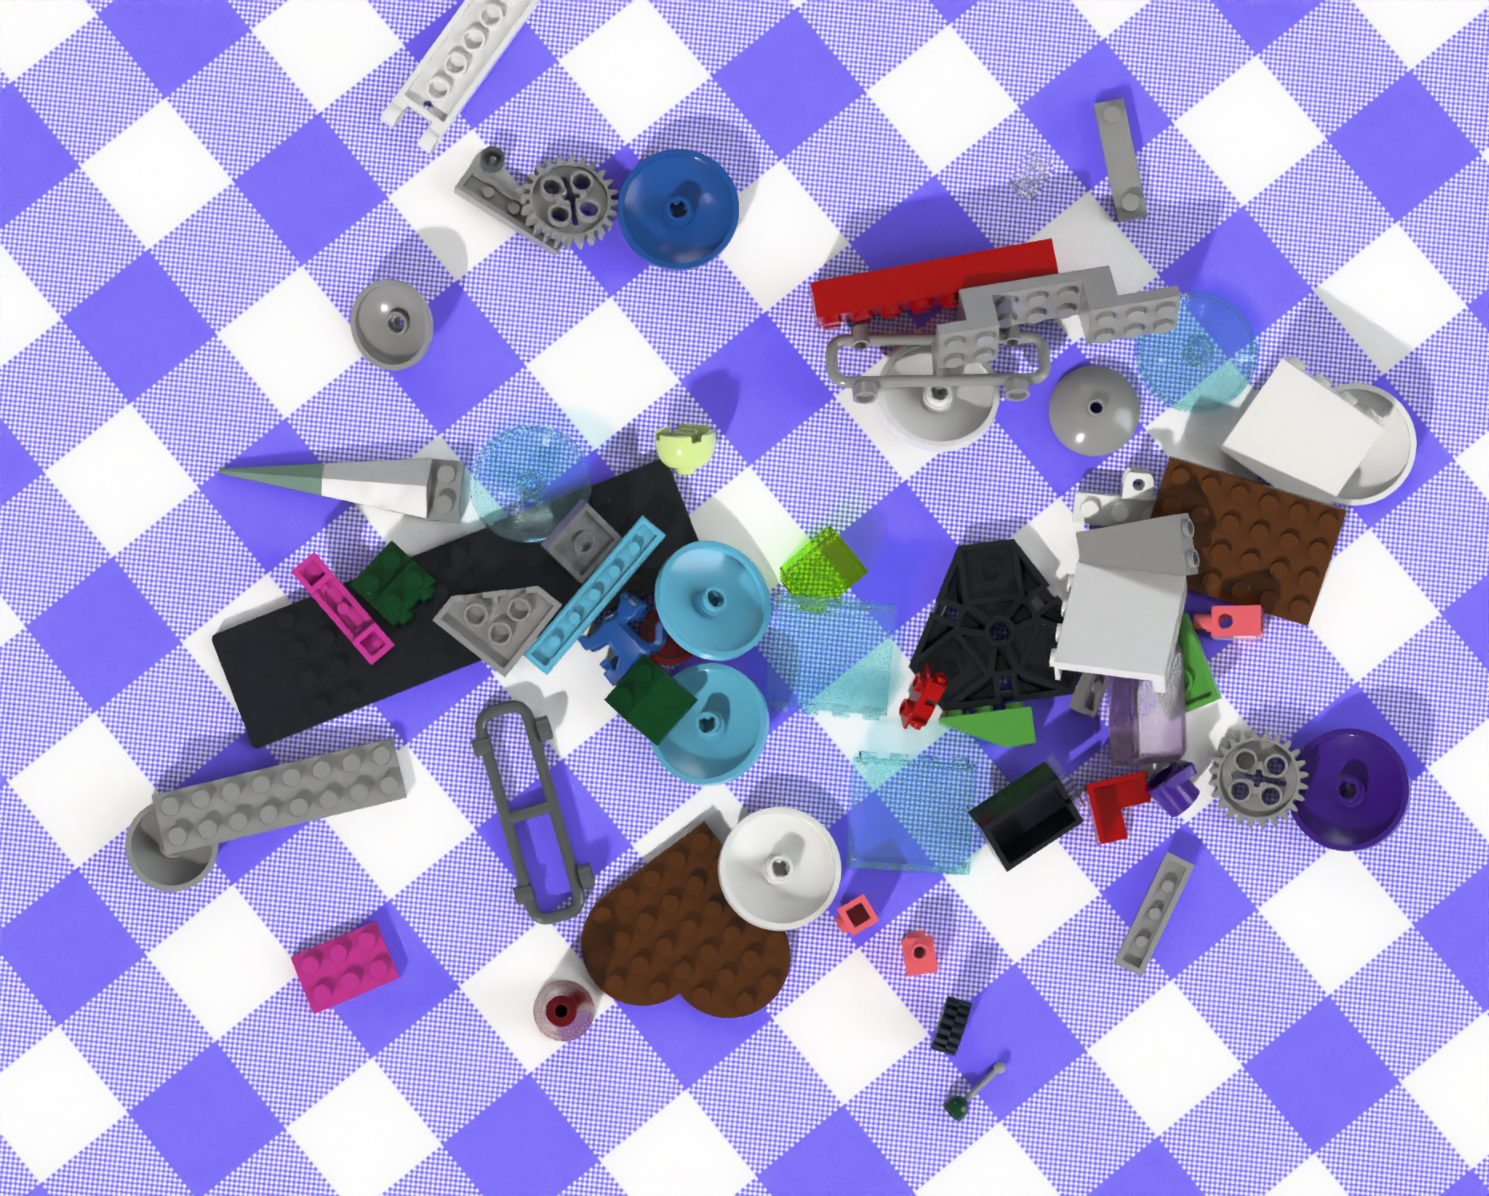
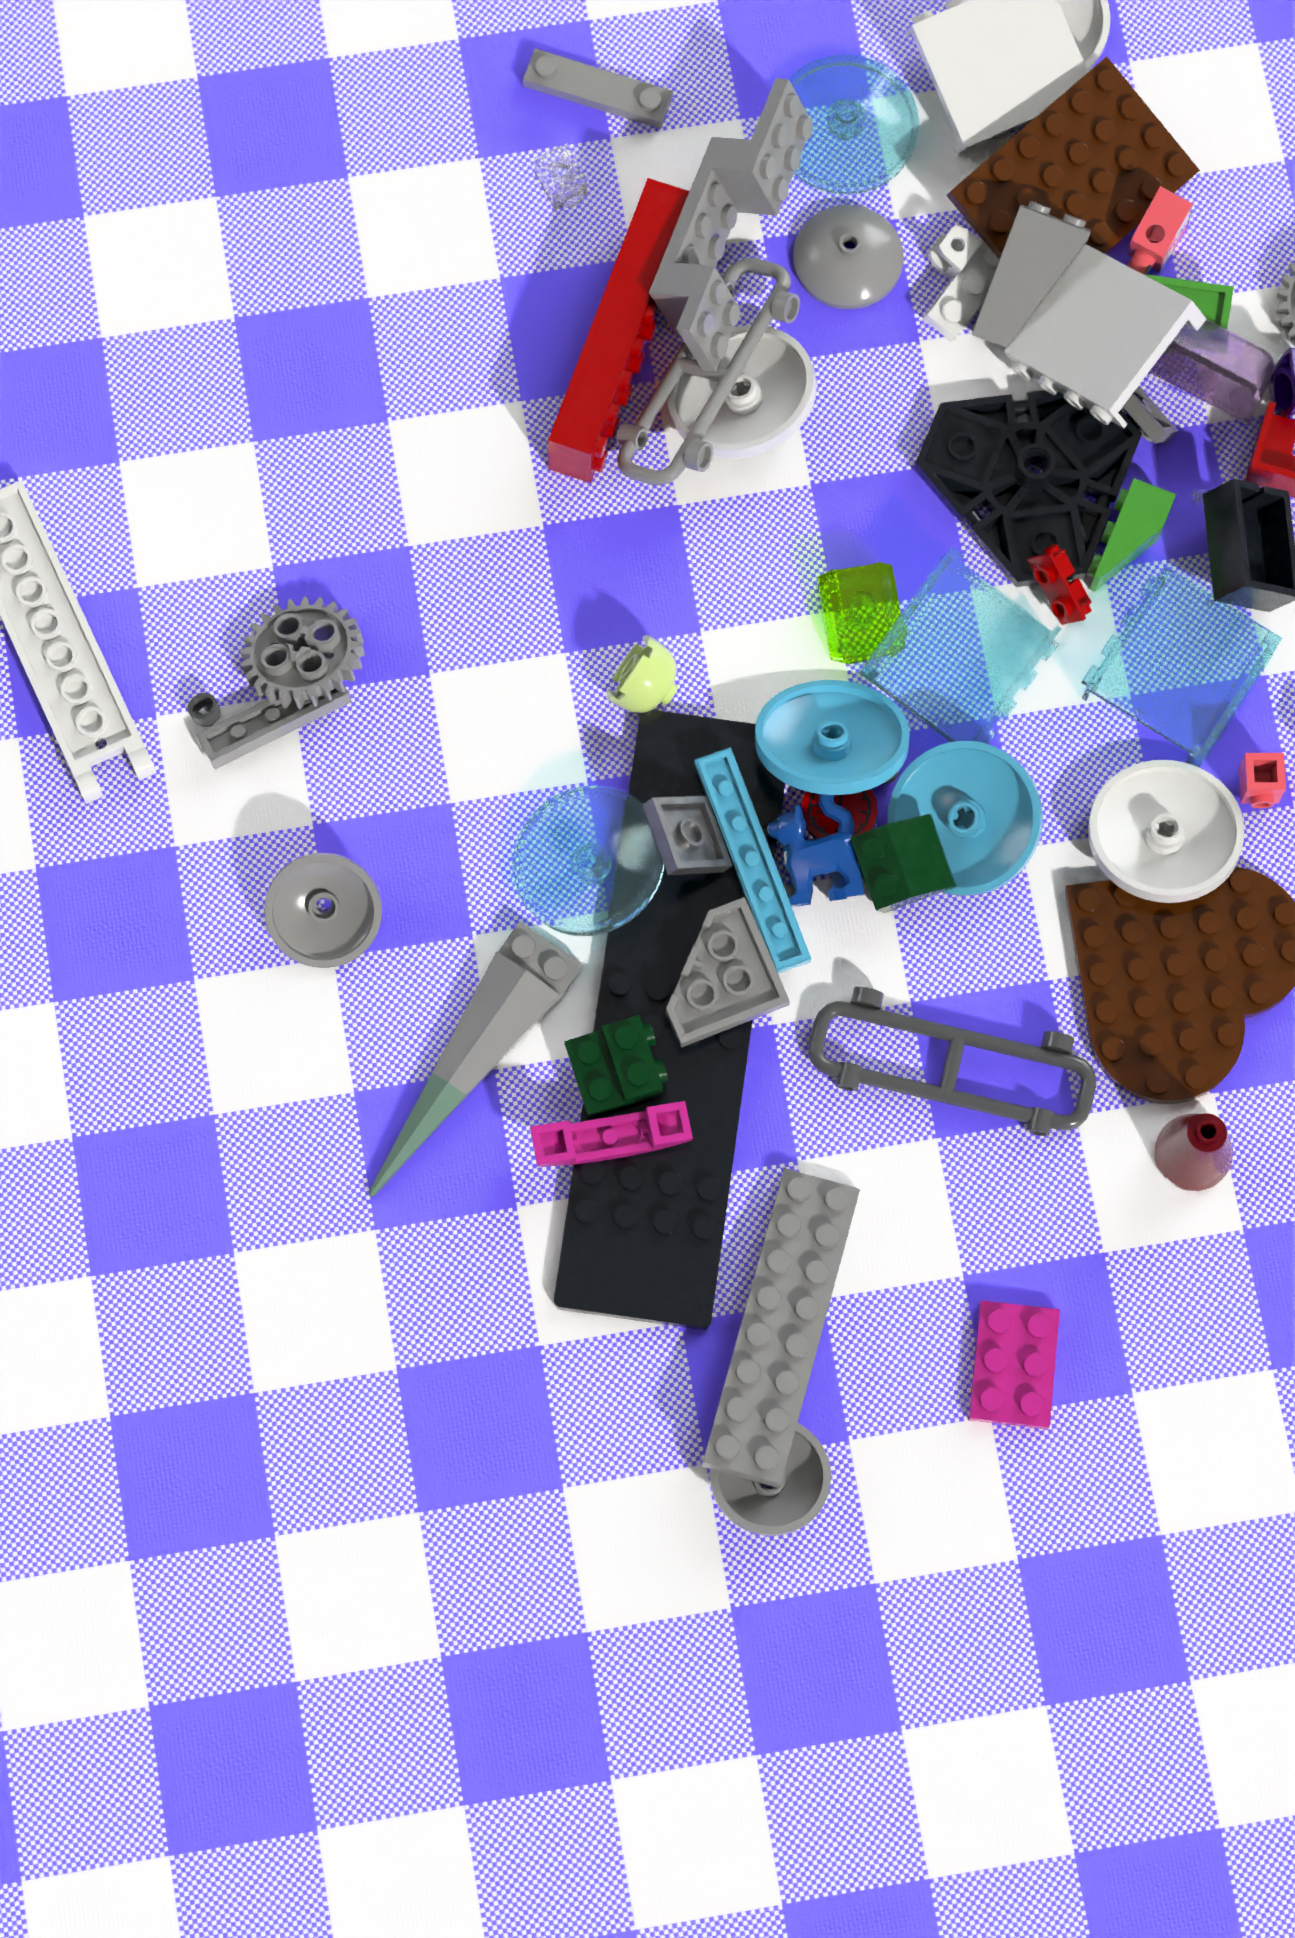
camera: 60 degrees left, 10 degrees down
blue dish [618,149,739,271] -> none

